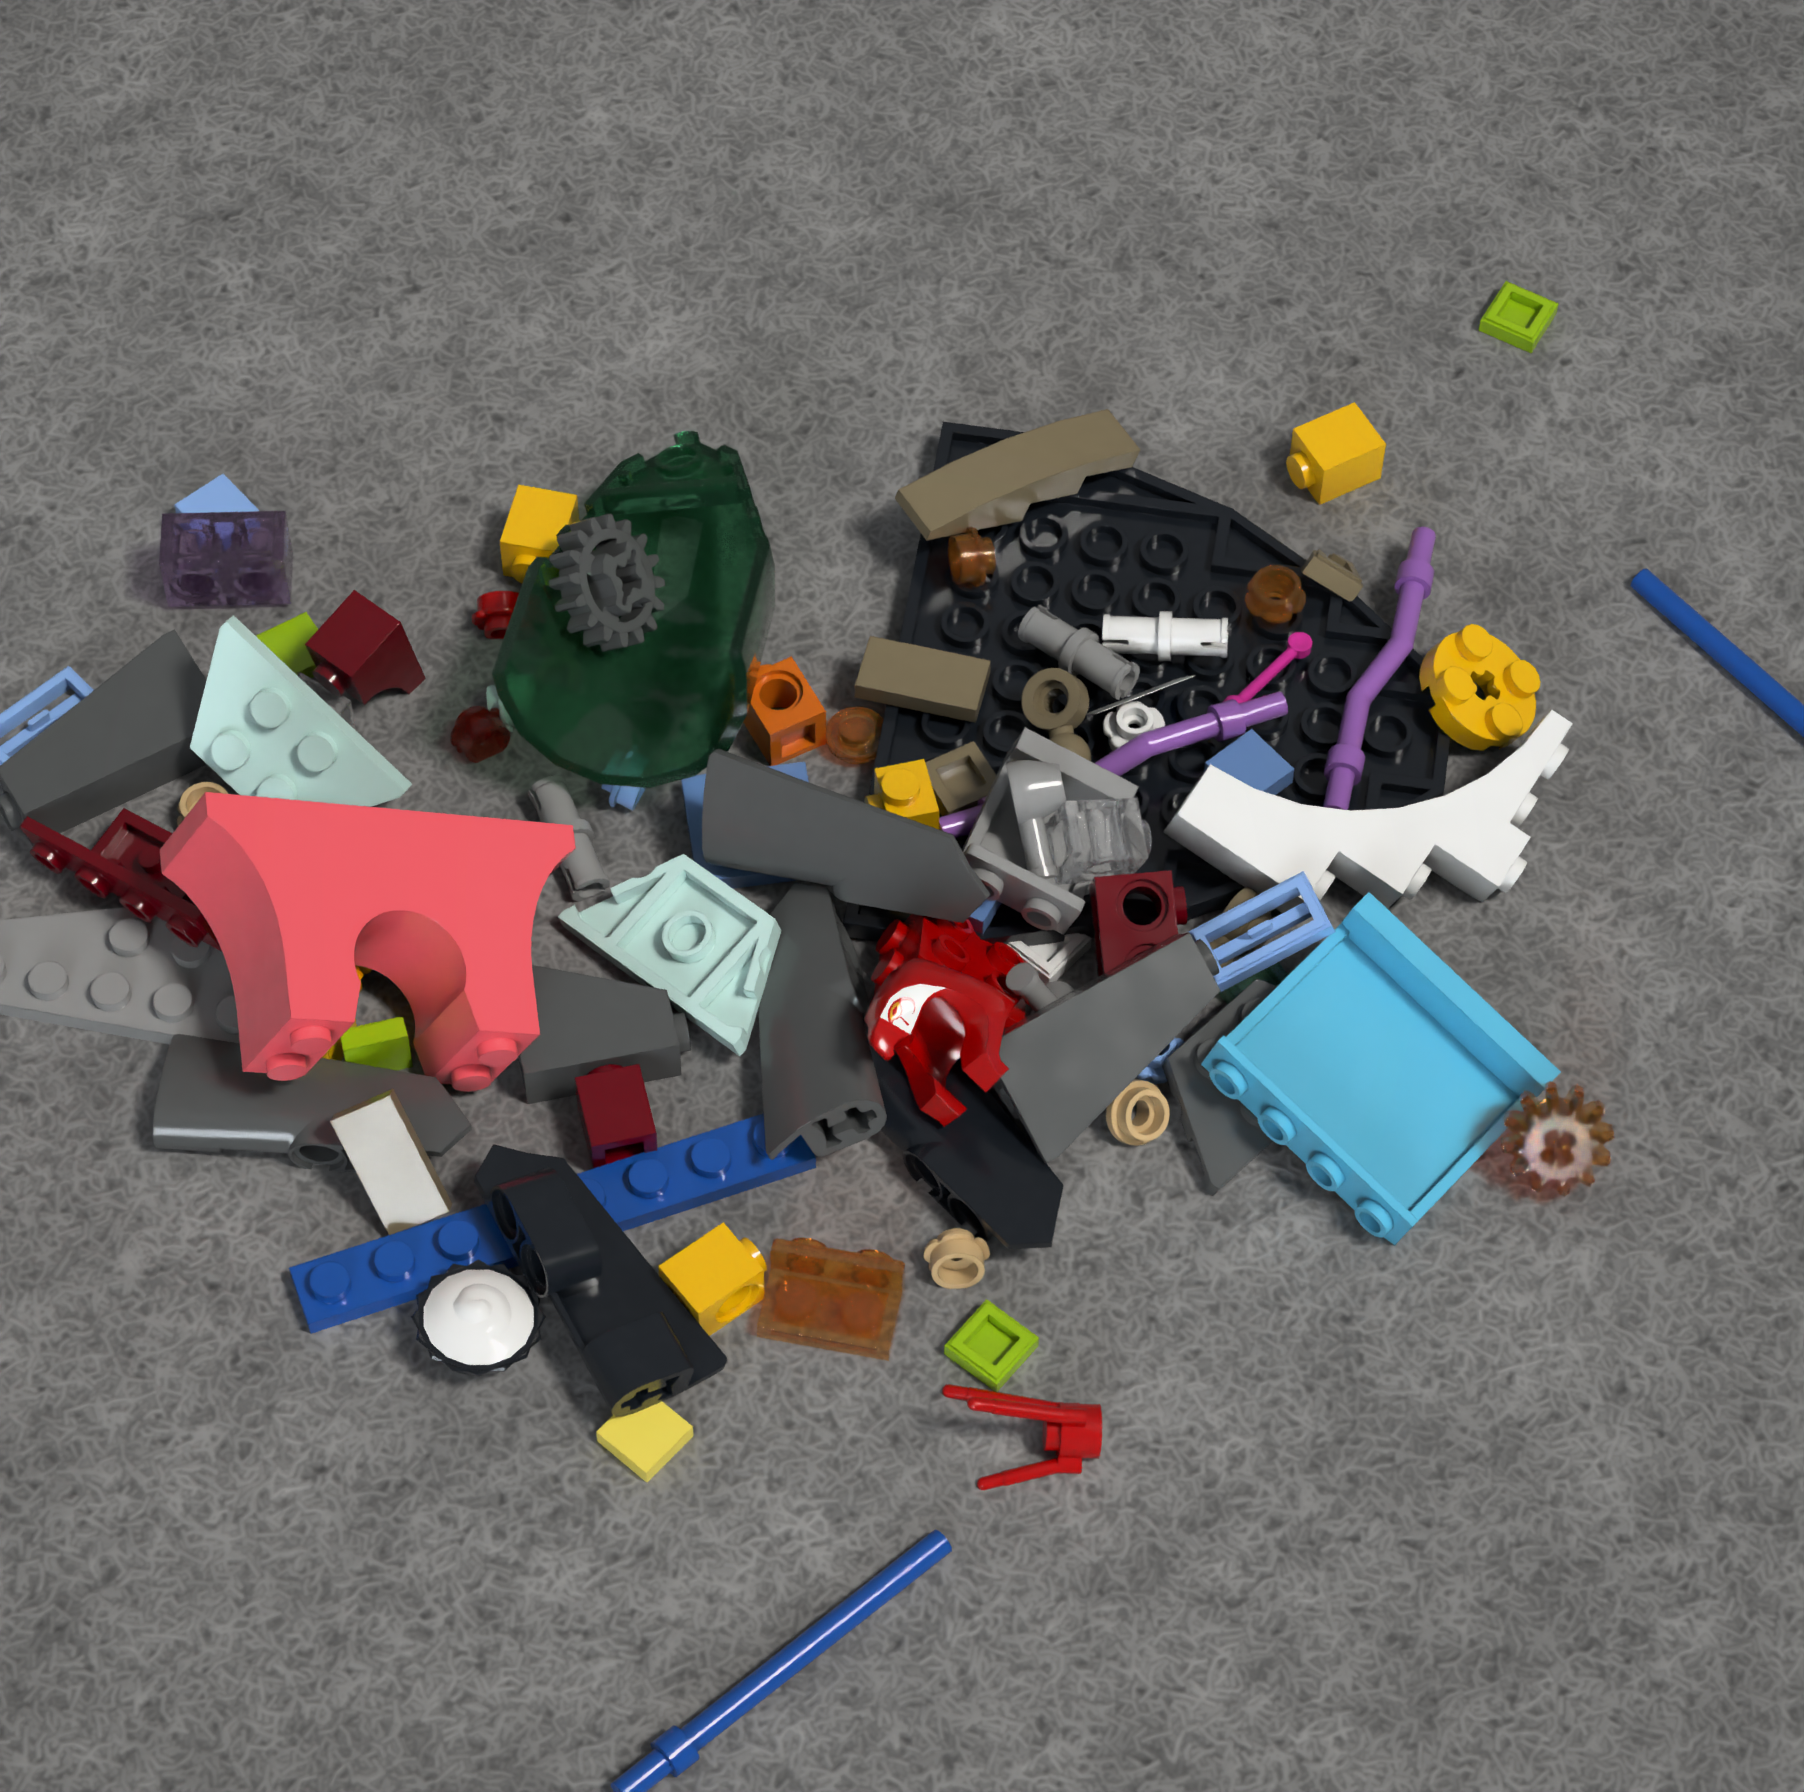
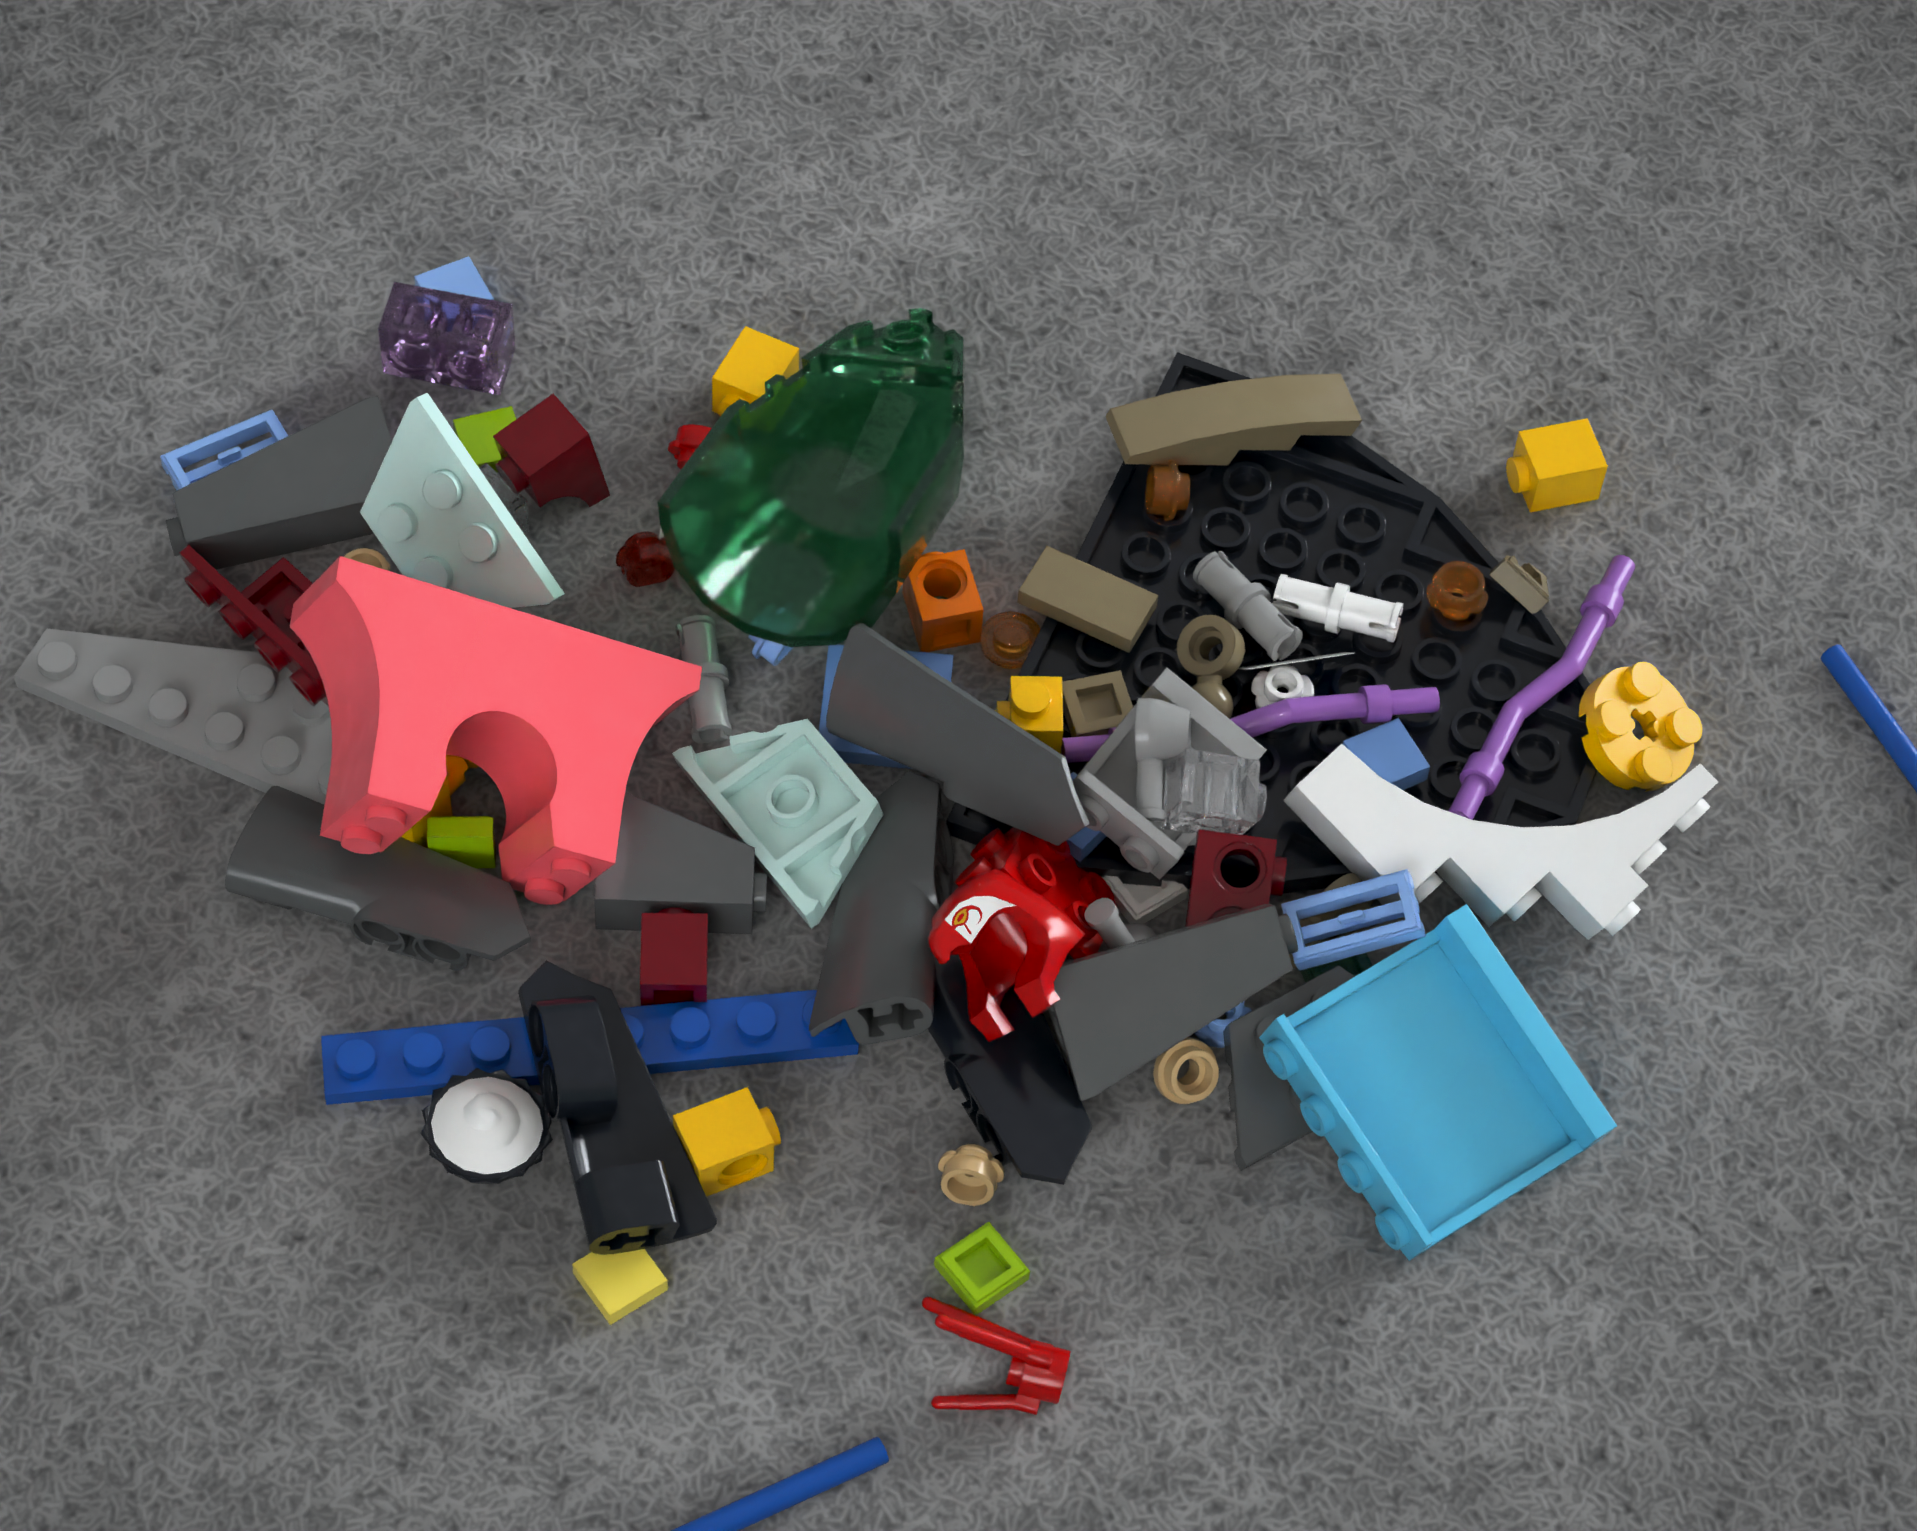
camera: 10 degrees right, 0 degrees up
tile [330,1089,452,1235] -> none
dark grey gear [549,514,665,652] -> none
clear orange bracket [757,1237,905,1361] -> none
dark pink hinge [1223,632,1313,703] -> none
lime tile [1479,281,1559,353] -> none
clear orange gear [1500,1081,1615,1197] -> none

